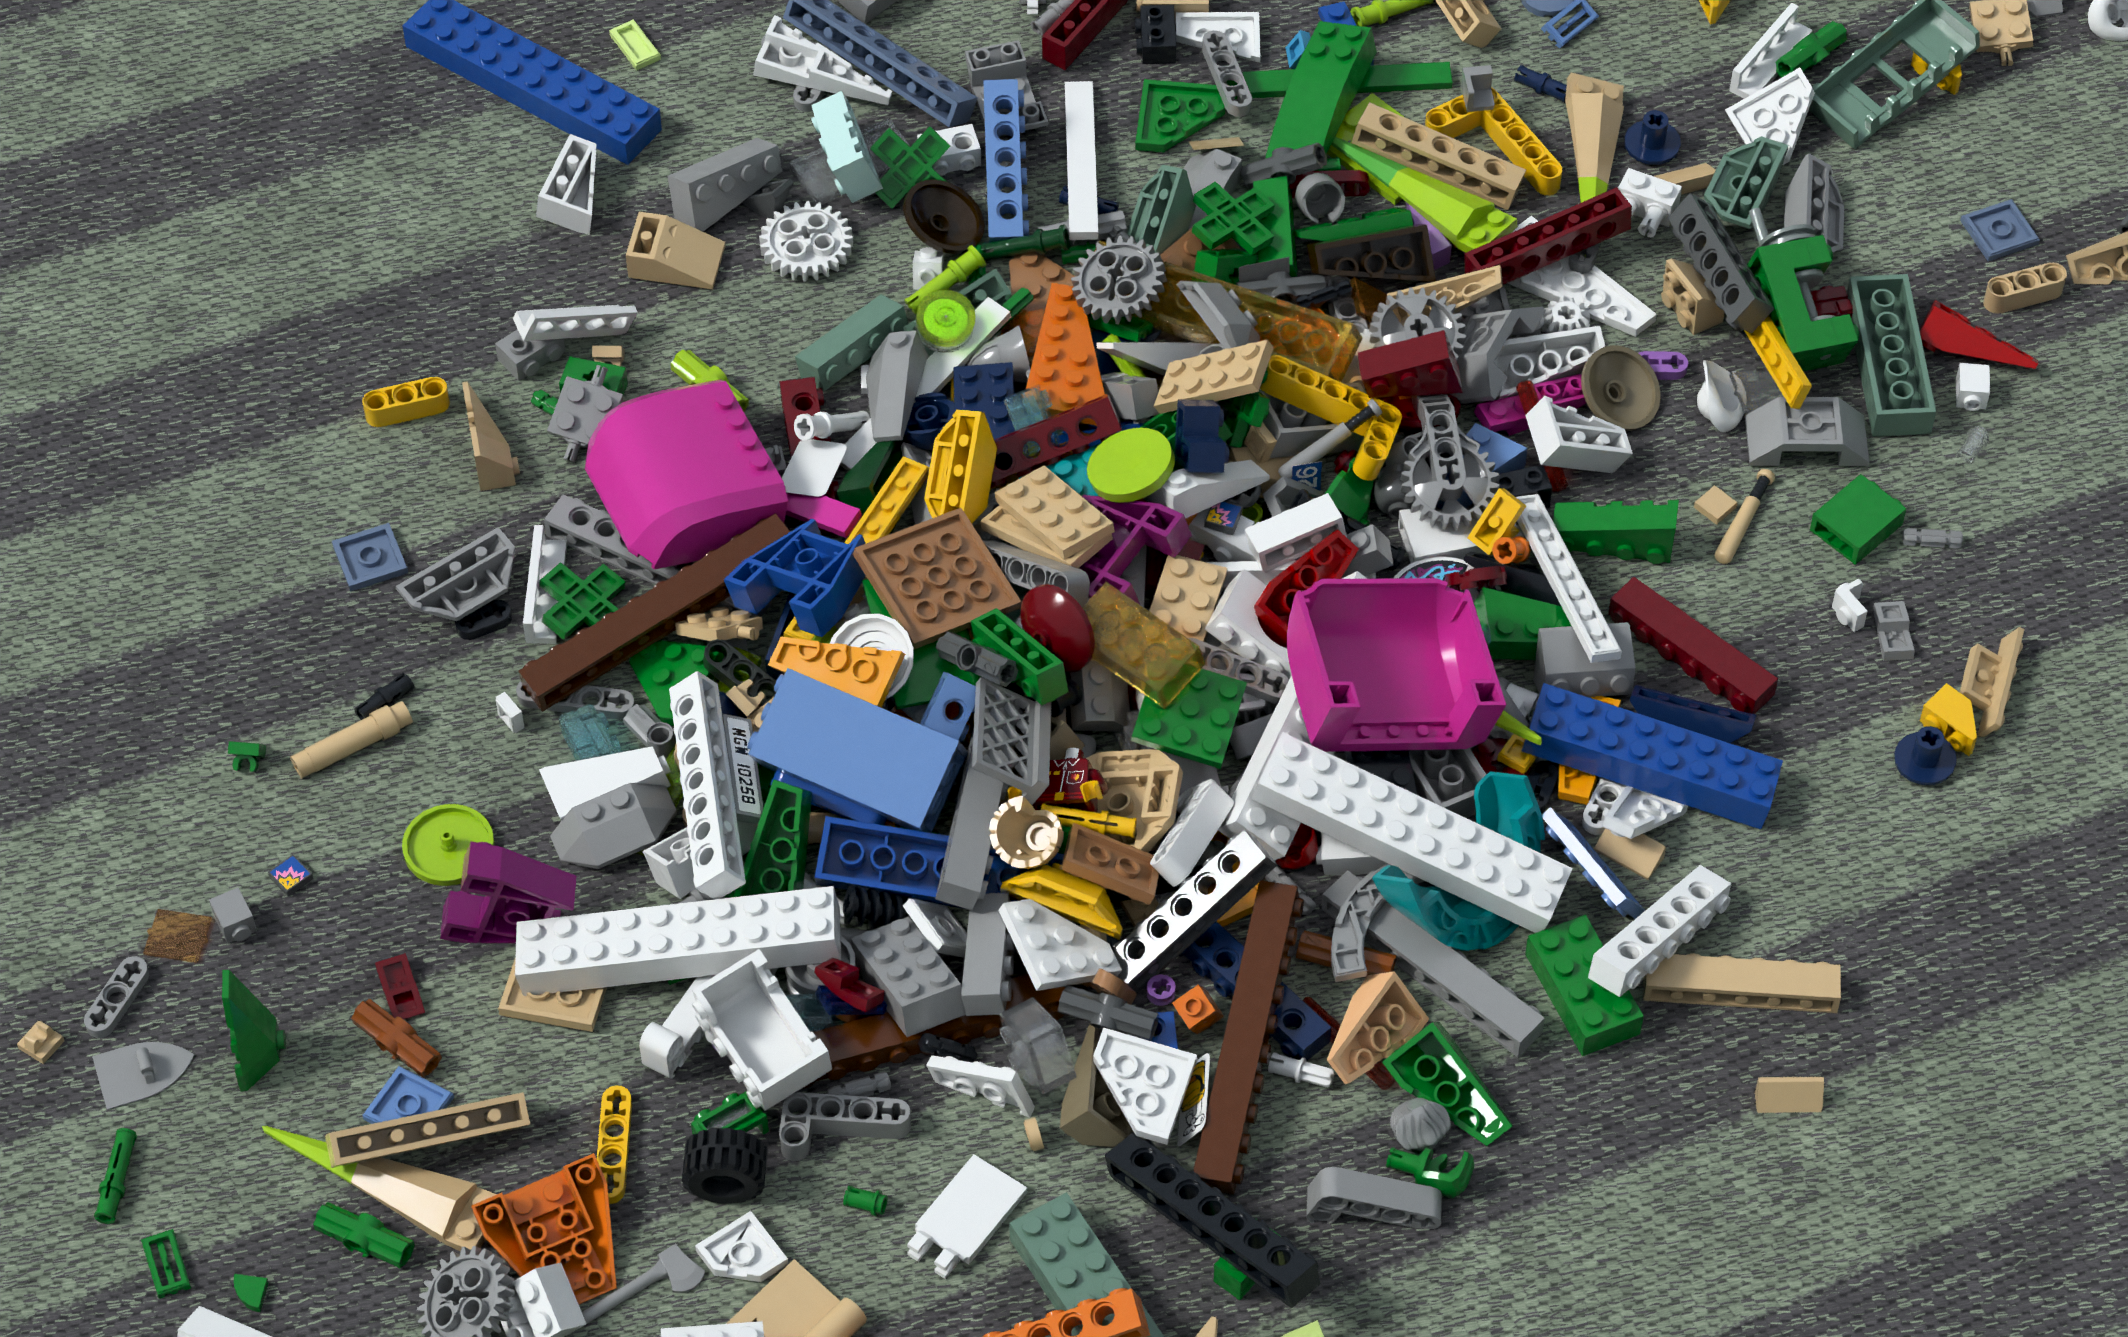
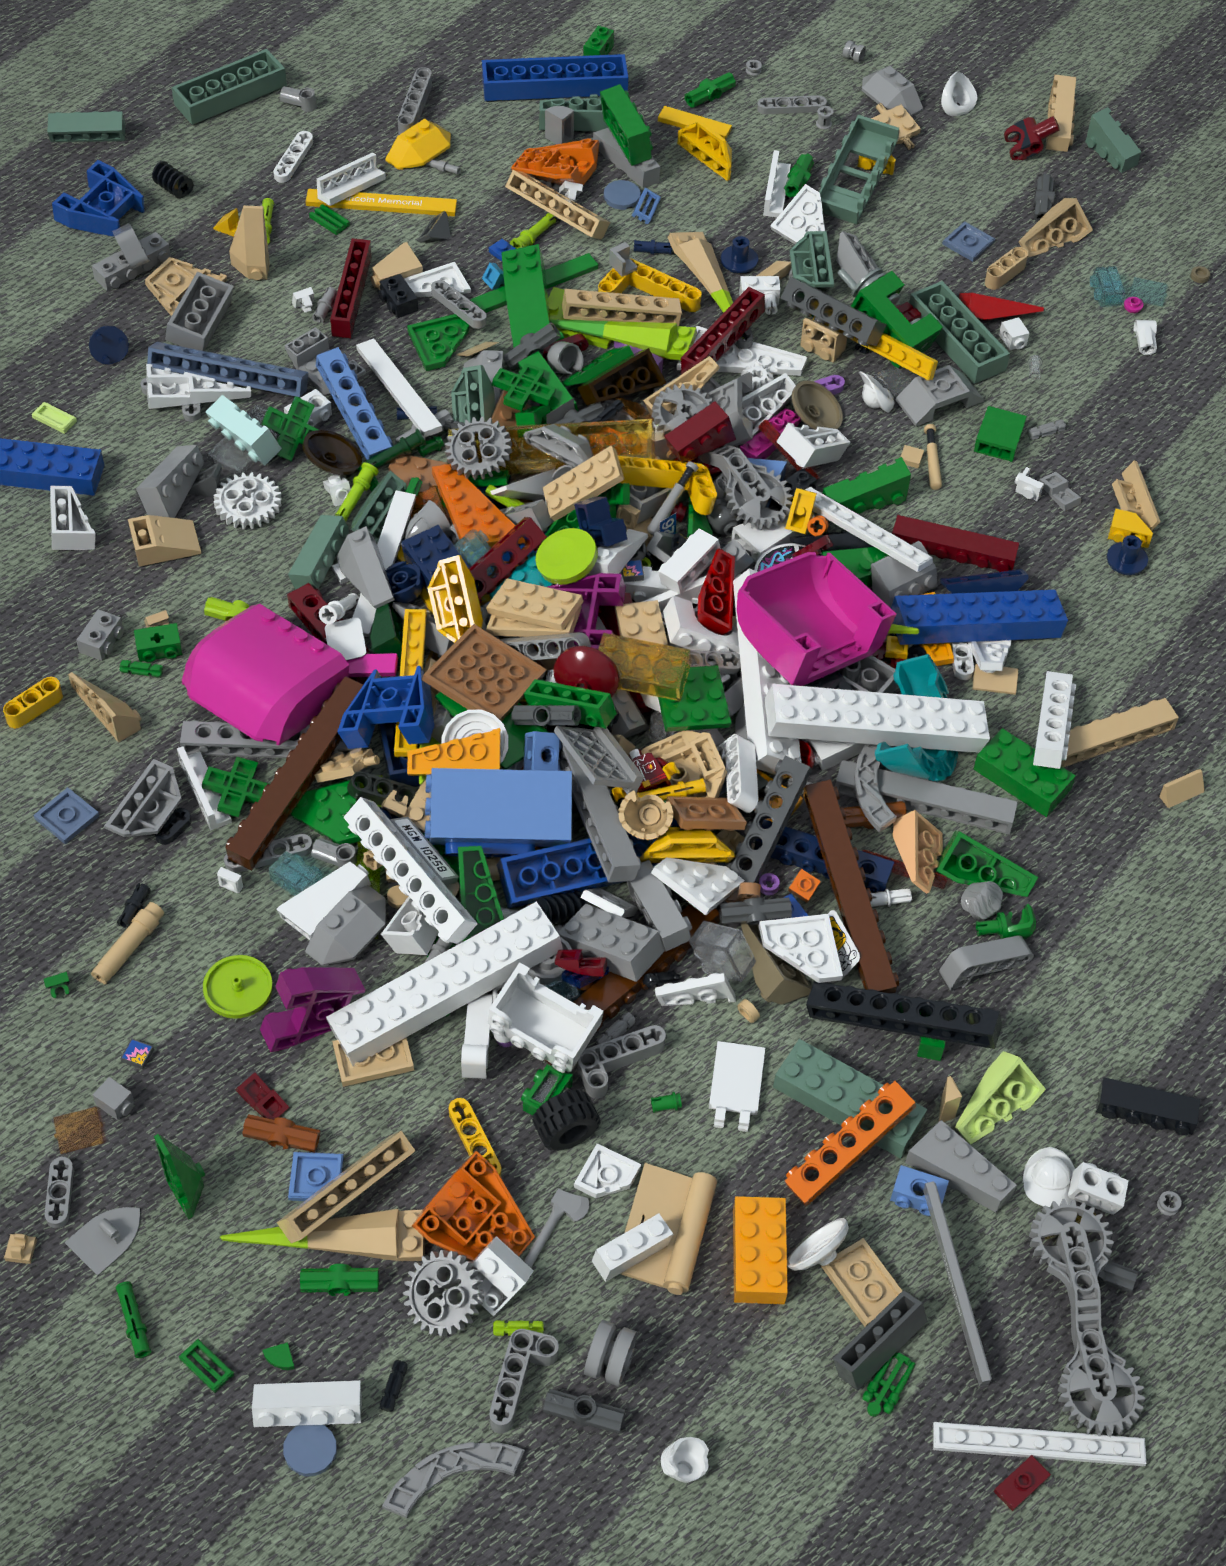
camera: 30 degrees left, 0 degrees up
white fence [513,305,638,341] -> none
light grey plate [547,365,624,463] -> none
clear neon green piece [915,290,976,353] -> none
plate [1542,807,1645,919] -> none

